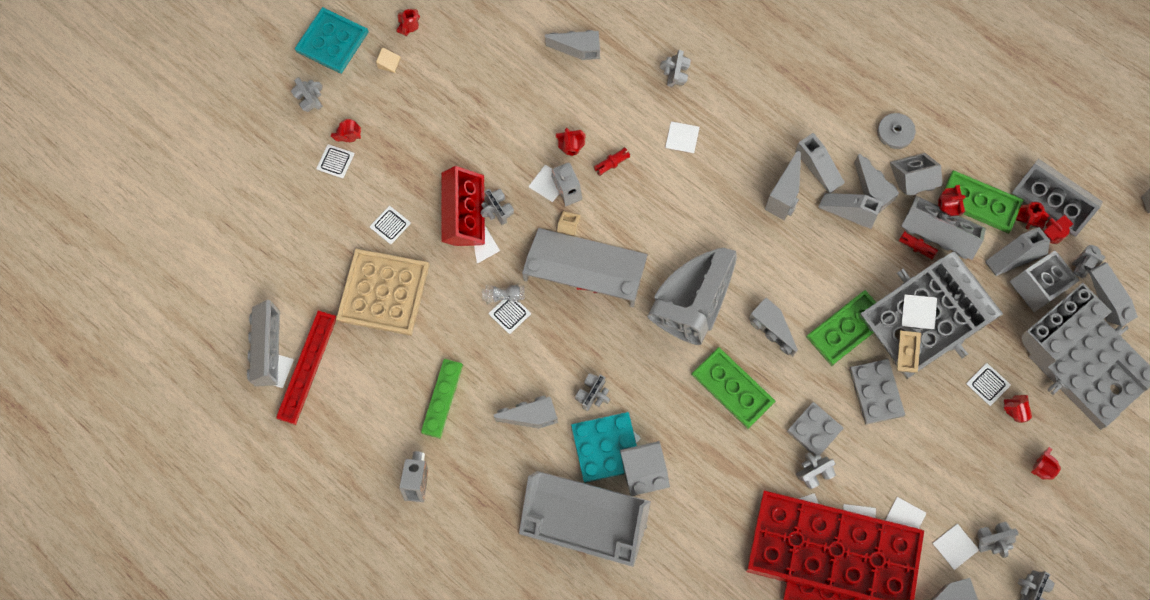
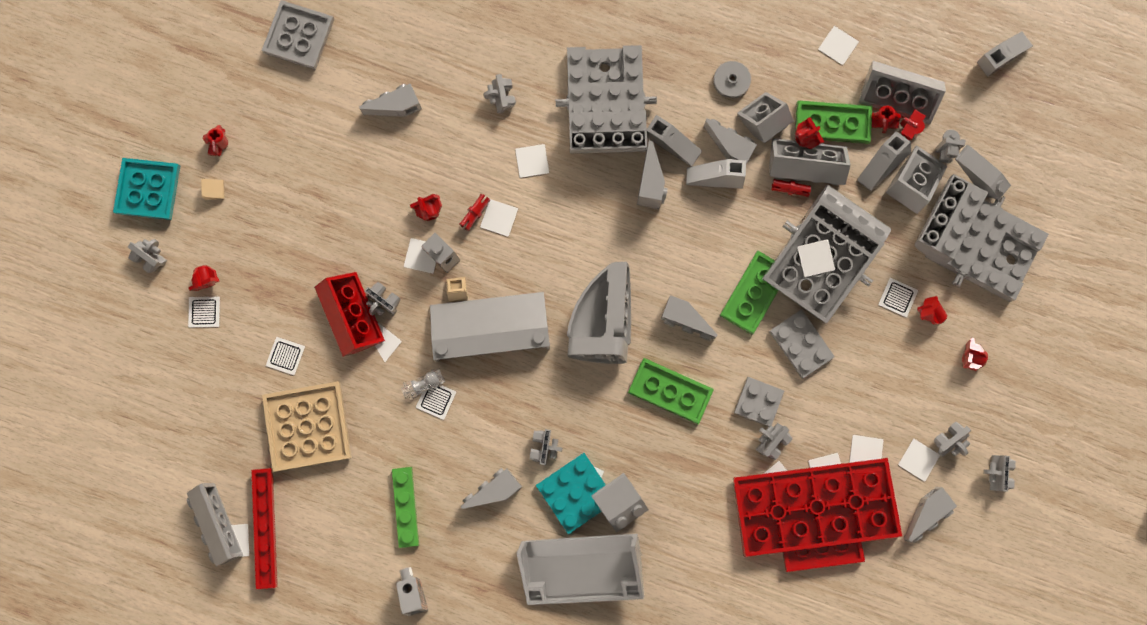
camera: 25 degrees left, 10 degrees up
tan plate [897,331,921,373] -> none
none -> white sticker [480,199,518,236]
none -> light grey piece [556,45,657,154]
none -> white sticker [818,26,859,65]

